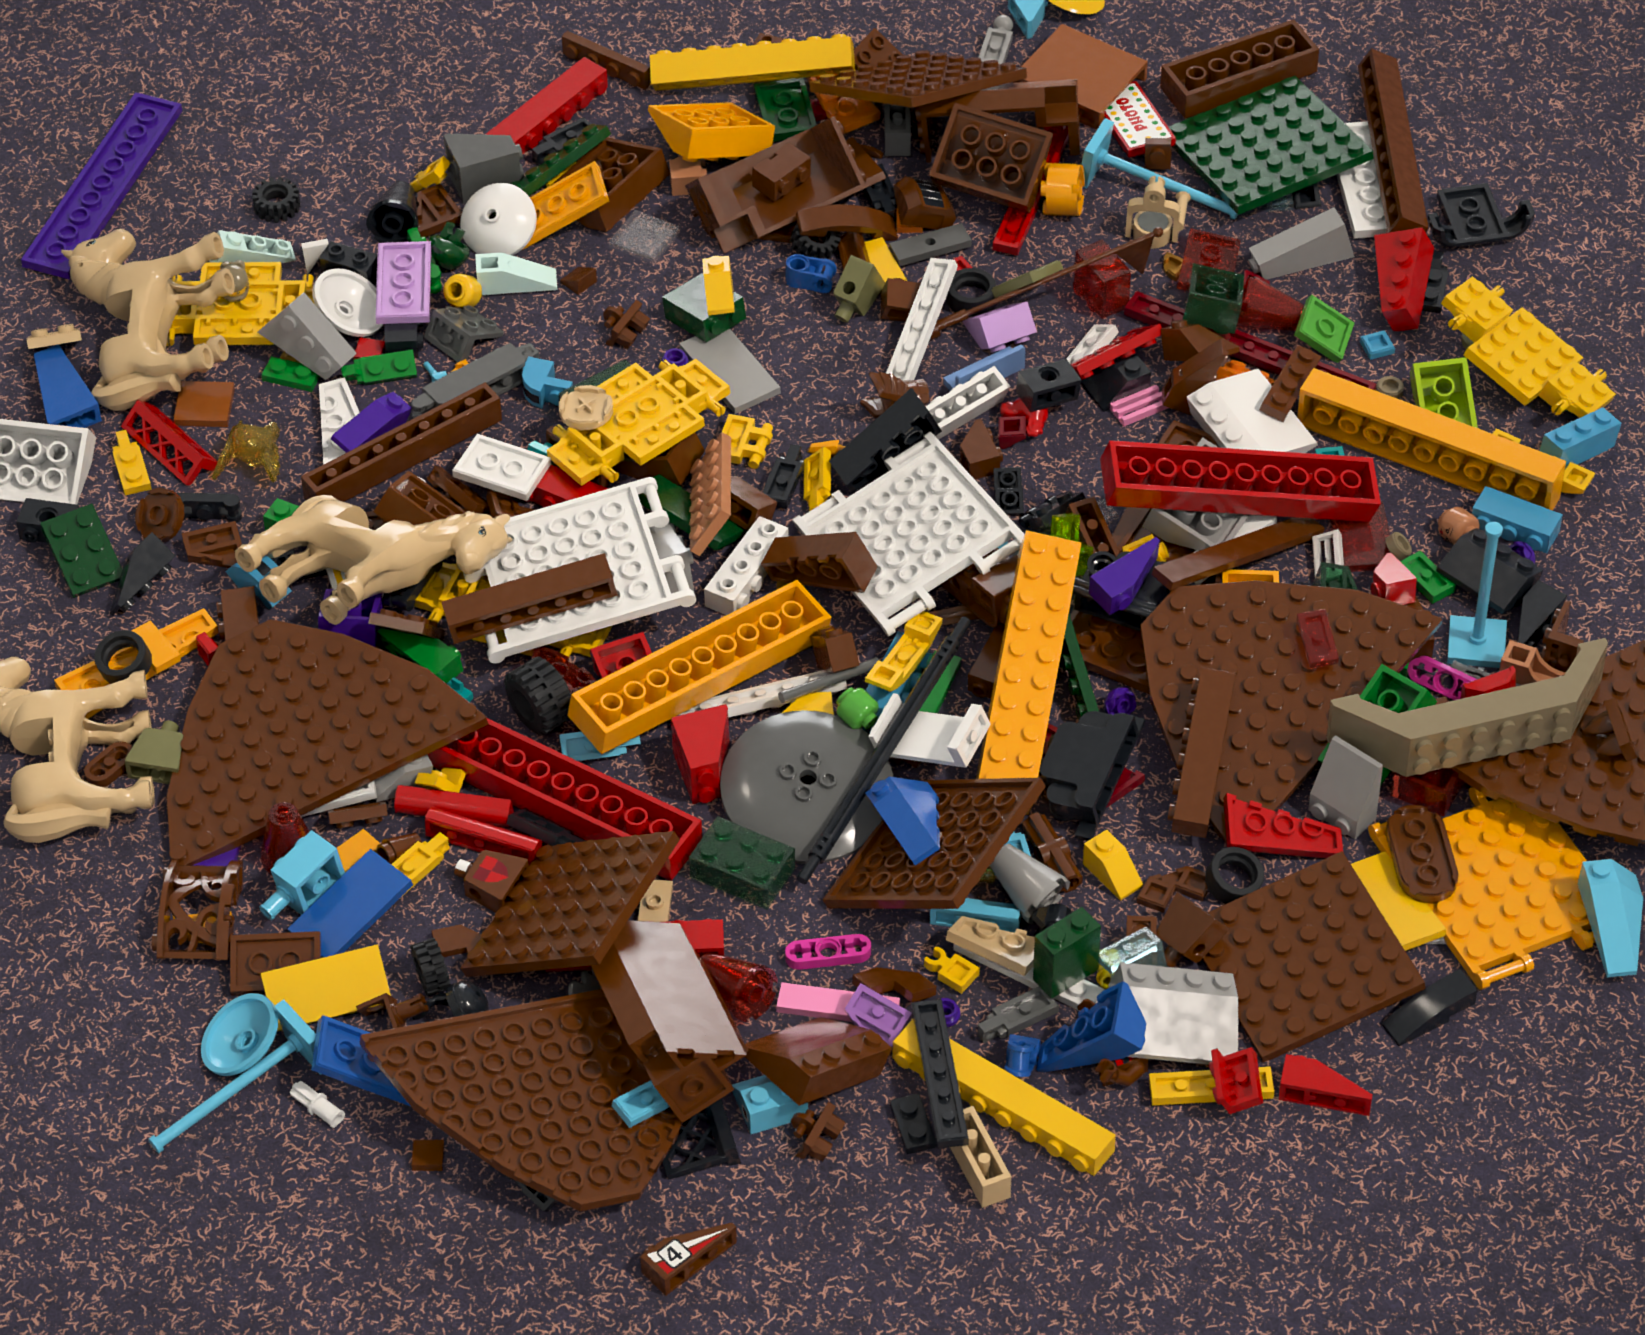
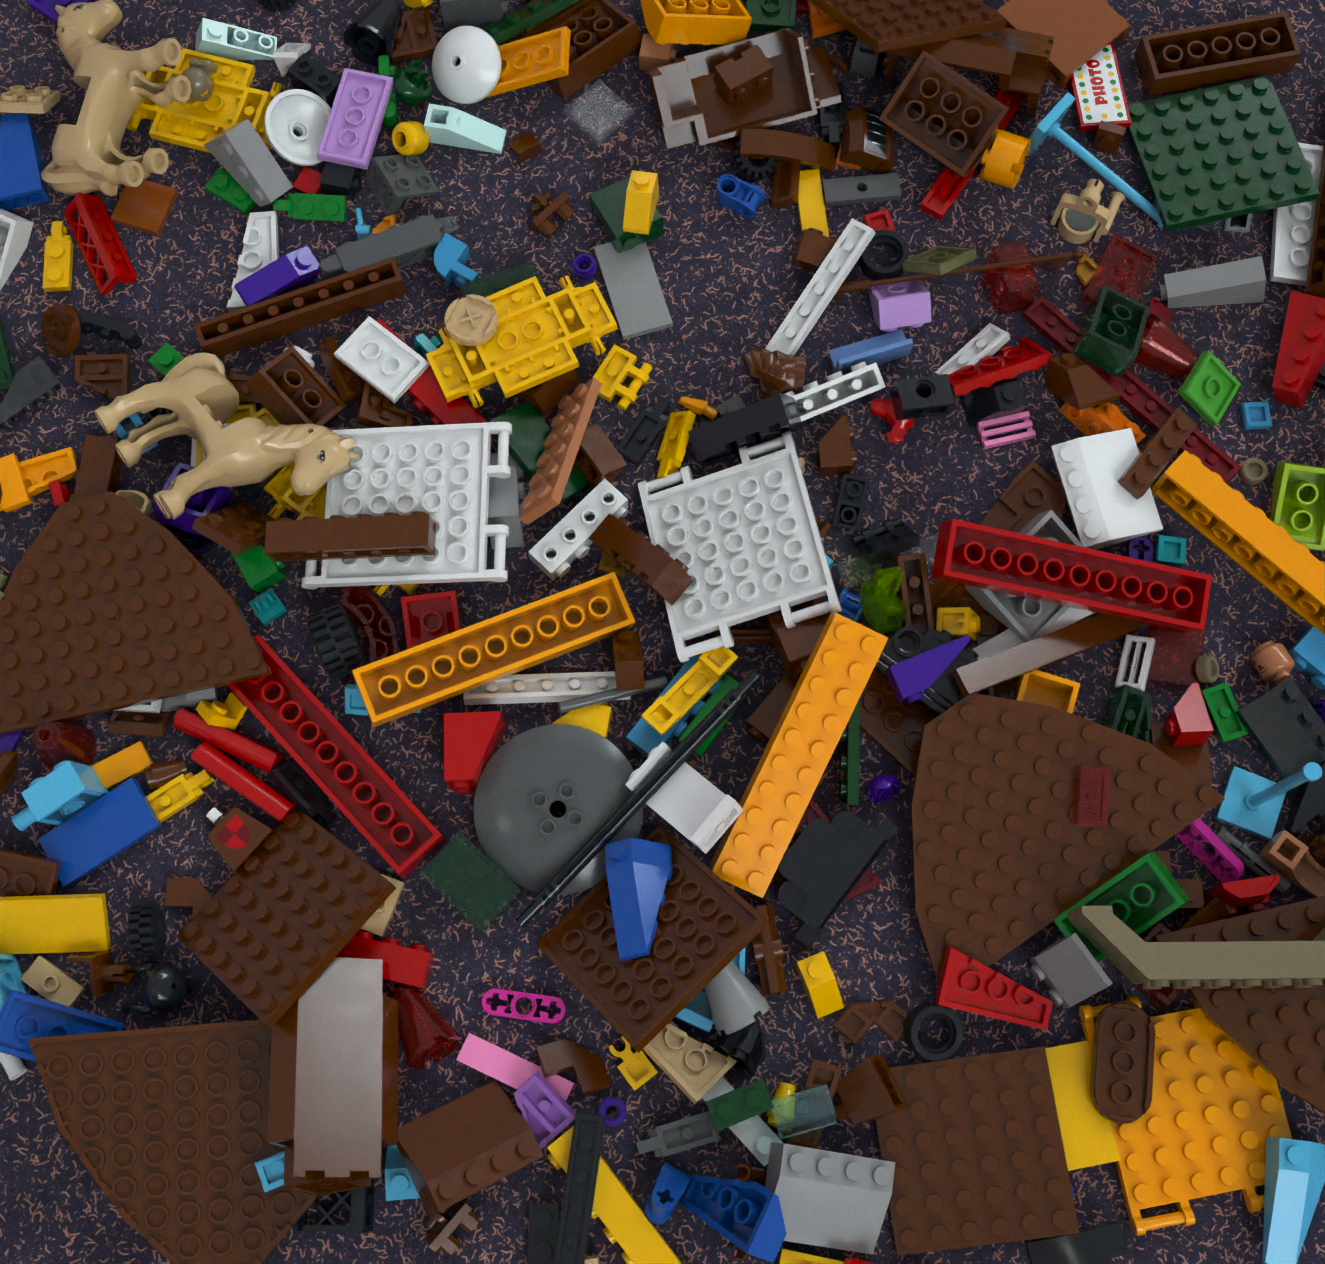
camera: 15 degrees right, 25 degrees up
clear yellow helmet [212,420,281,483] -> none
olive torso [833,255,885,323] -> none
bright green head [836,687,879,729] -> none
dark red slope [998,416,1026,449] -> none
reddish brown slope [1162,338,1229,415] -> none
reddish brown brick [1167,667,1236,838] -> none

